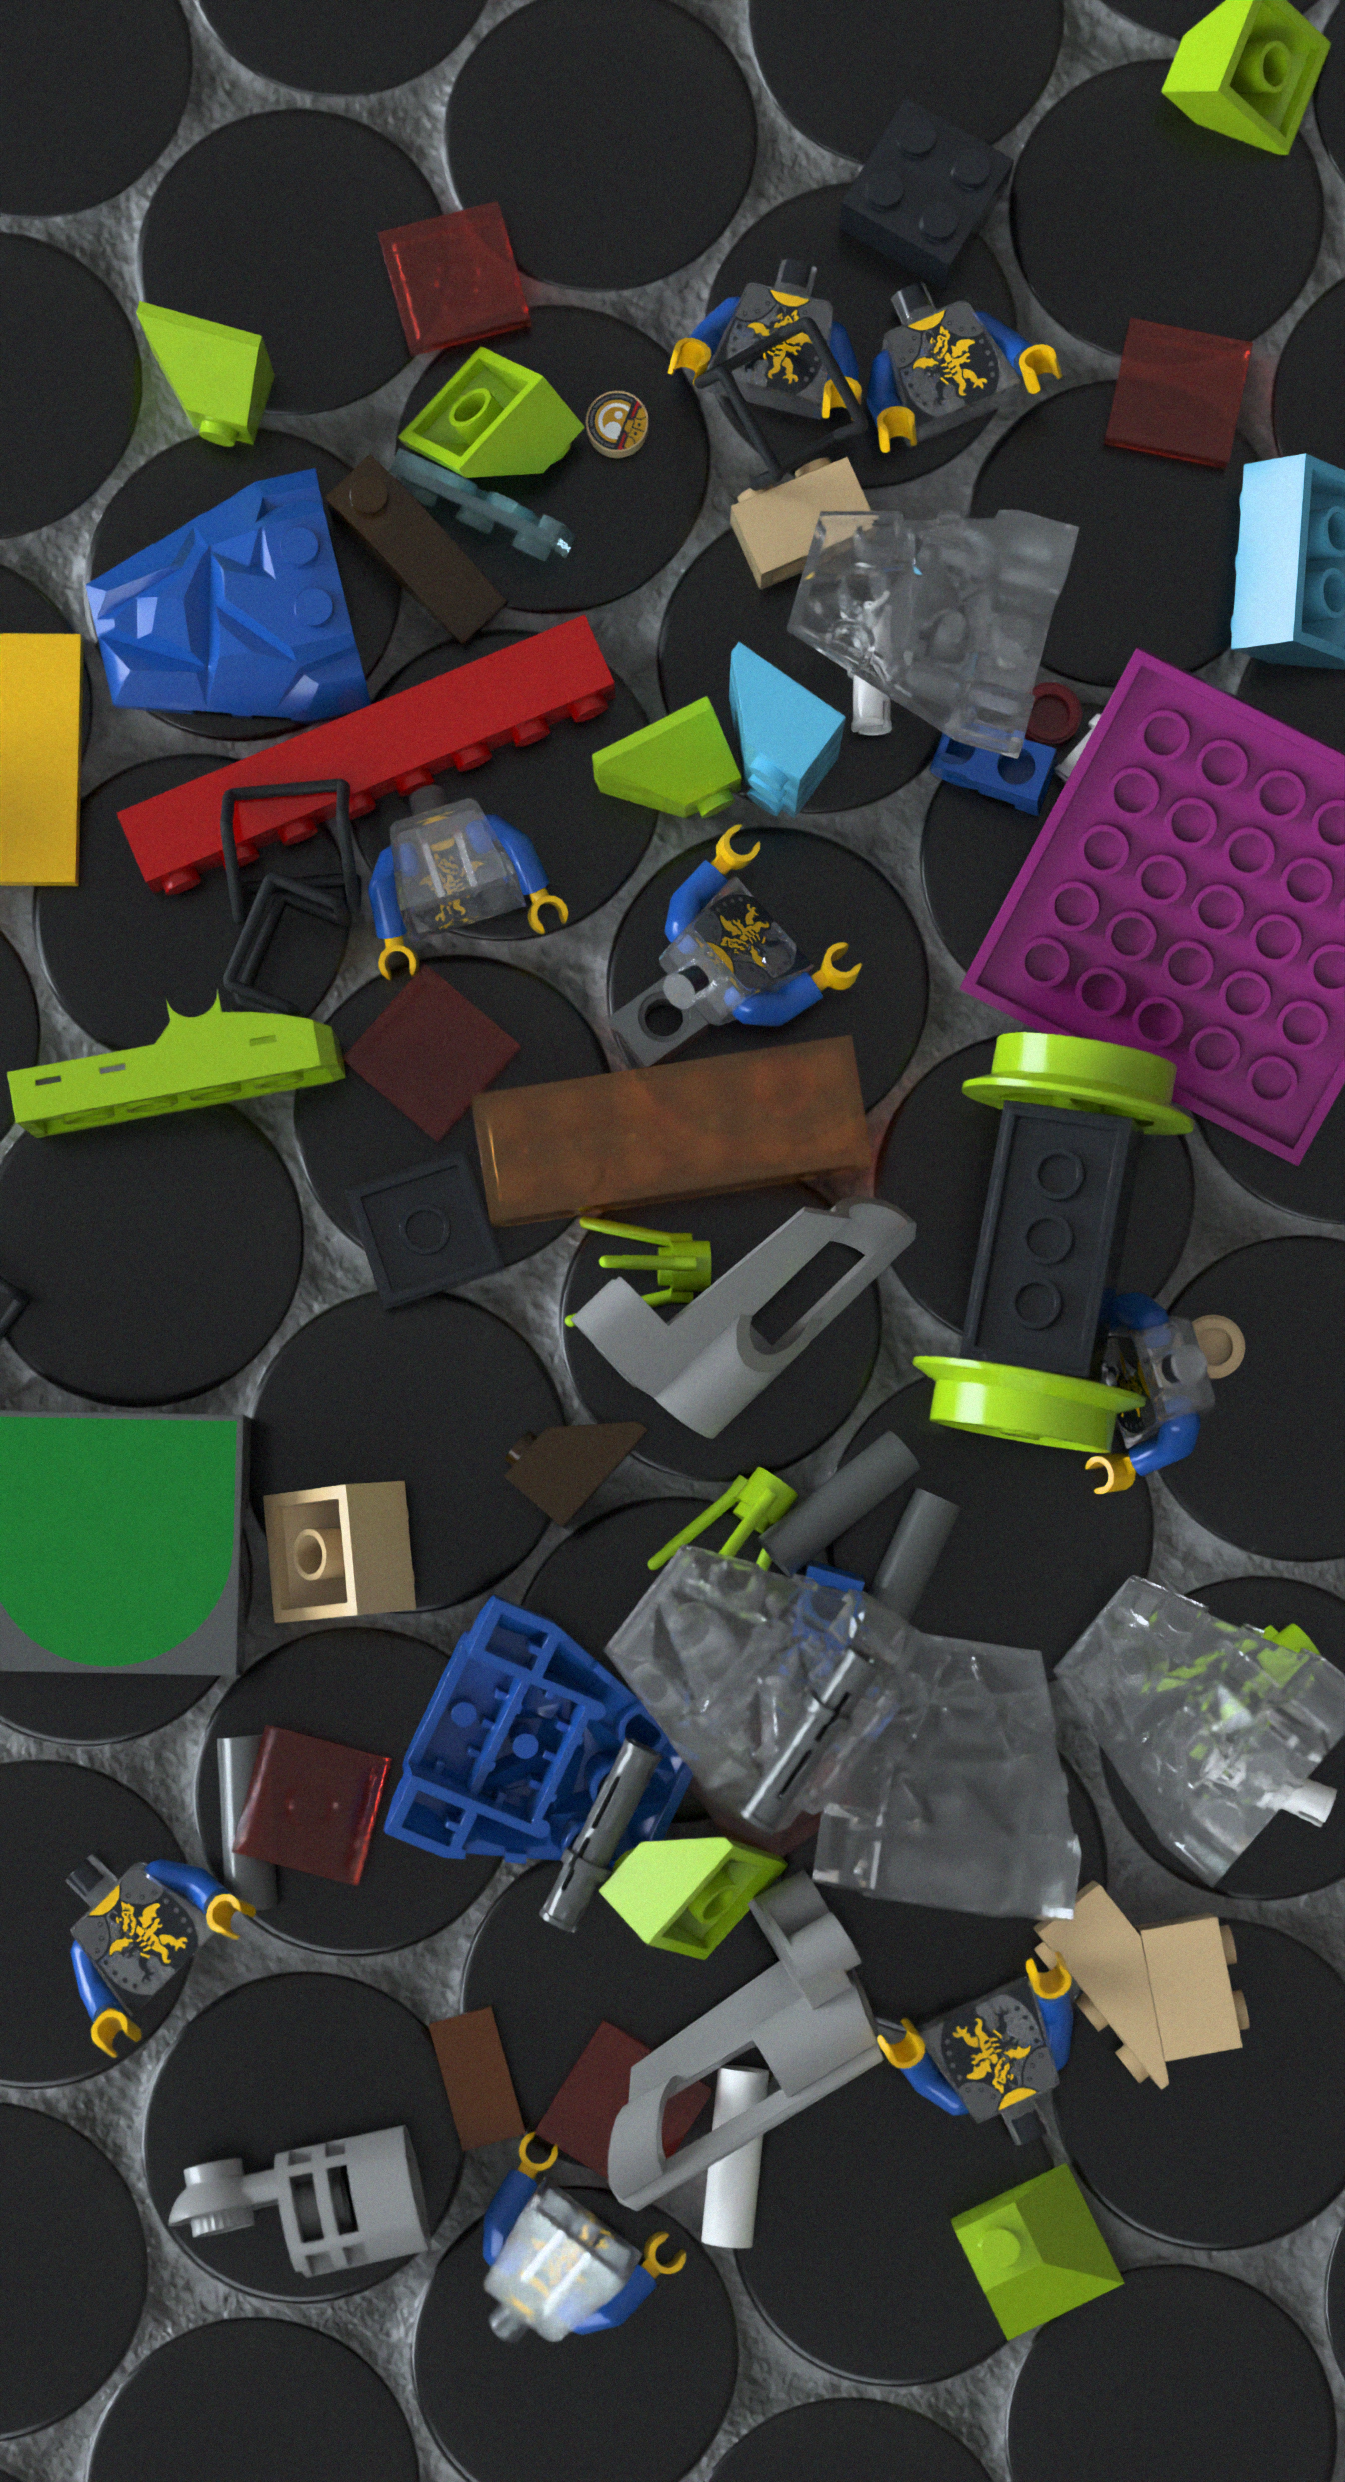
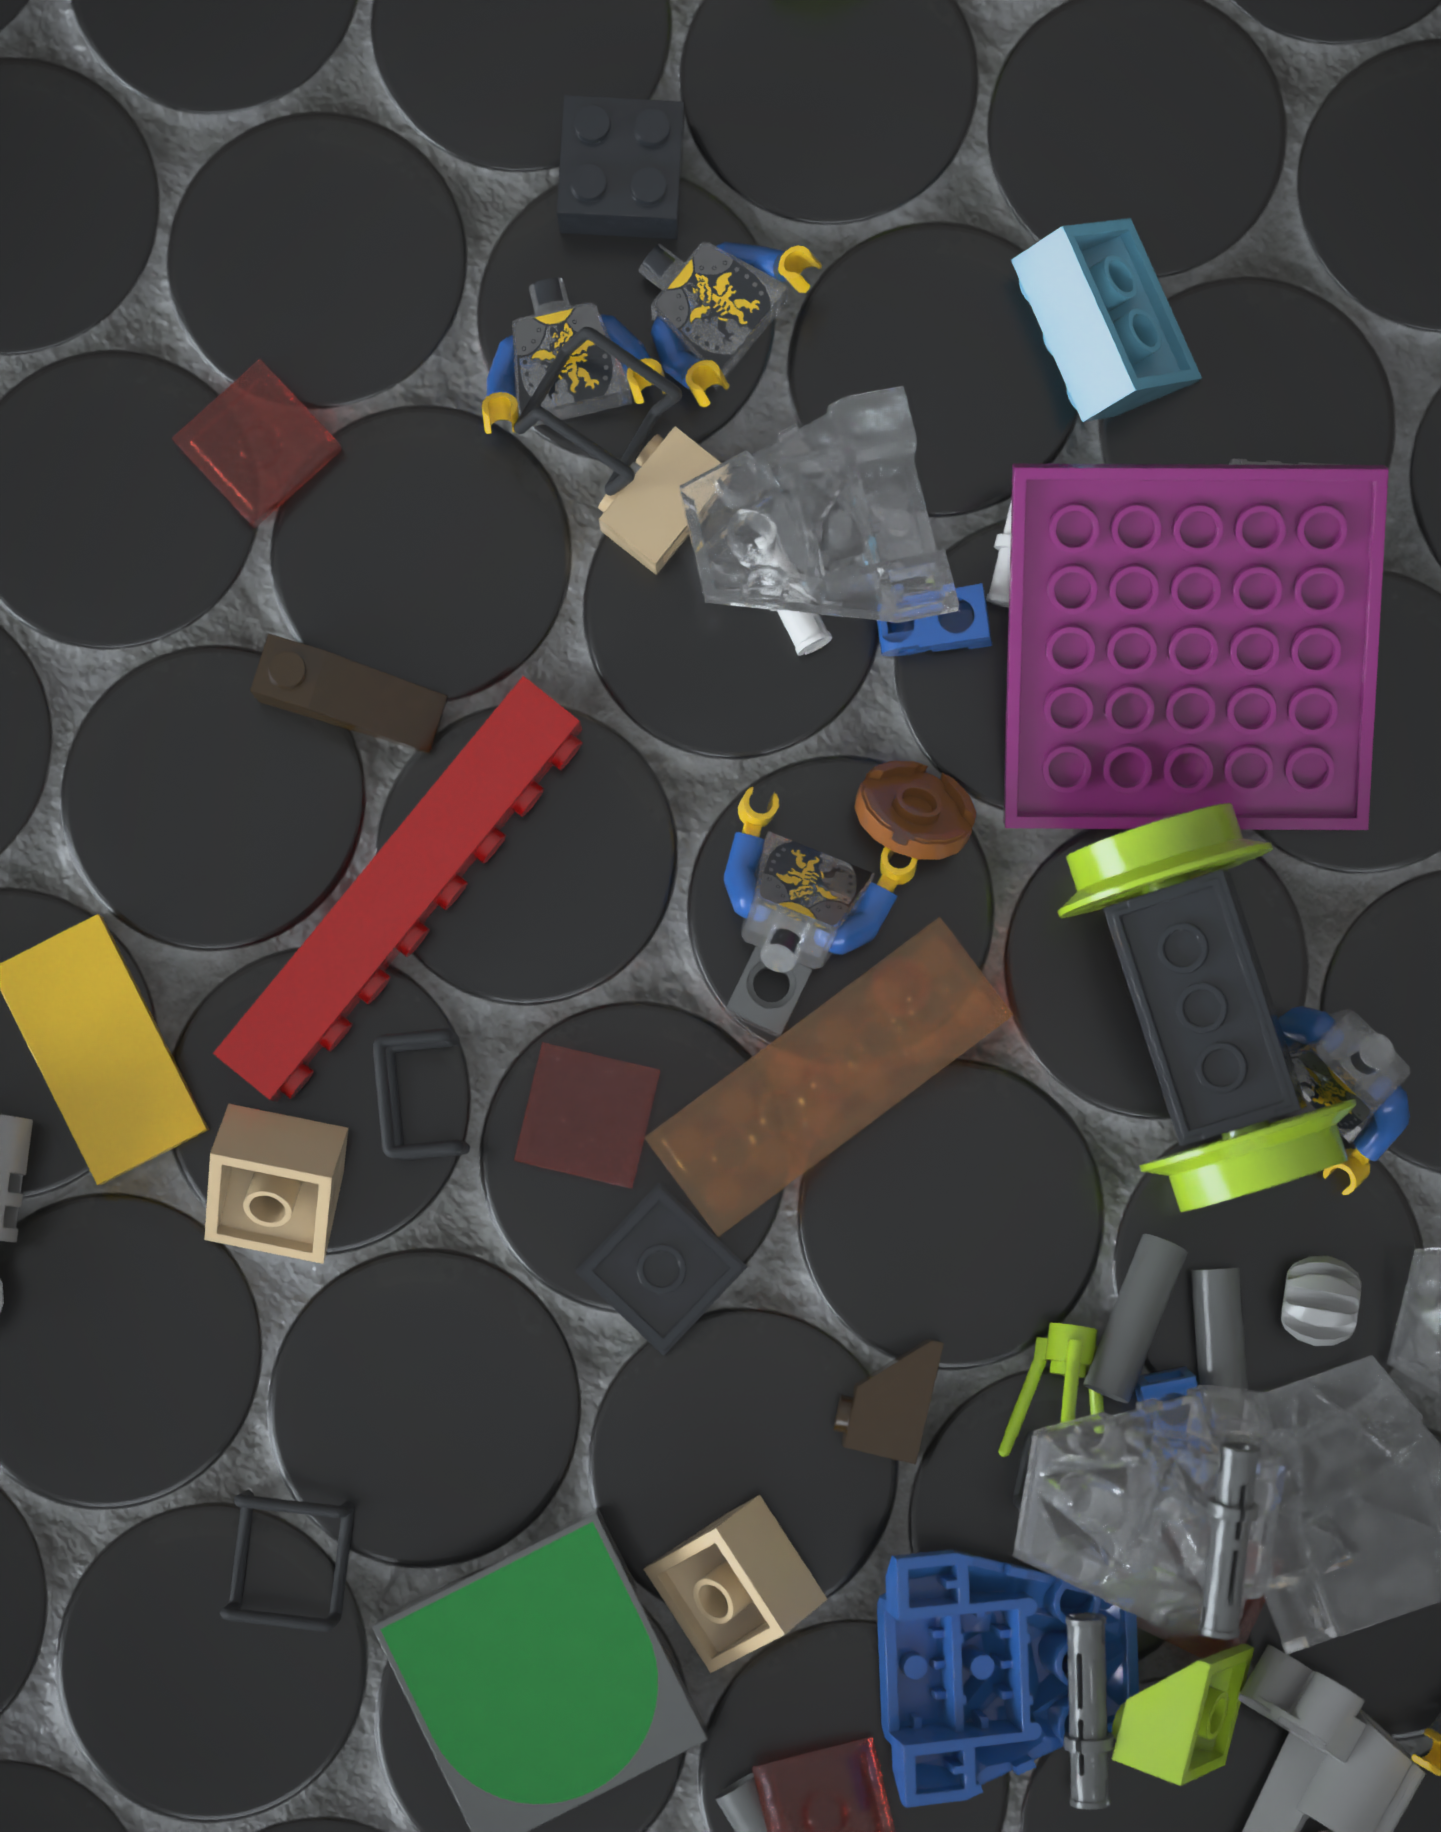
camera: 30 degrees left, 0 degrees up
lime piece [7,987,346,1138] -> none
blue wedge [85,468,372,725] -> none
lime slope [136,301,275,447] -> none
black piece [220,779,362,925] -> none
clear torso [368,785,568,980] -> none
clear light blue wing [389,448,576,562] -> none
lime slope [398,347,585,478] -> none
lime plant [565,1216,711,1327] -> none
light grey panel [570,1196,917,1439] -> none
tile [586,391,649,458] -> none
lime slope [592,696,741,818] -> none
medium azure slope [729,642,846,818] -> none
dark red tile [1017,682,1082,748] -> none
clear red tile [1104,318,1253,468] -> none
tan tile [1179,1315,1245,1380] -> none
none -> tan slope [204,1104,348,1264]
none -> dark orange tile [854,761,976,860]
none -> light grey piece [1281,1256,1362,1346]

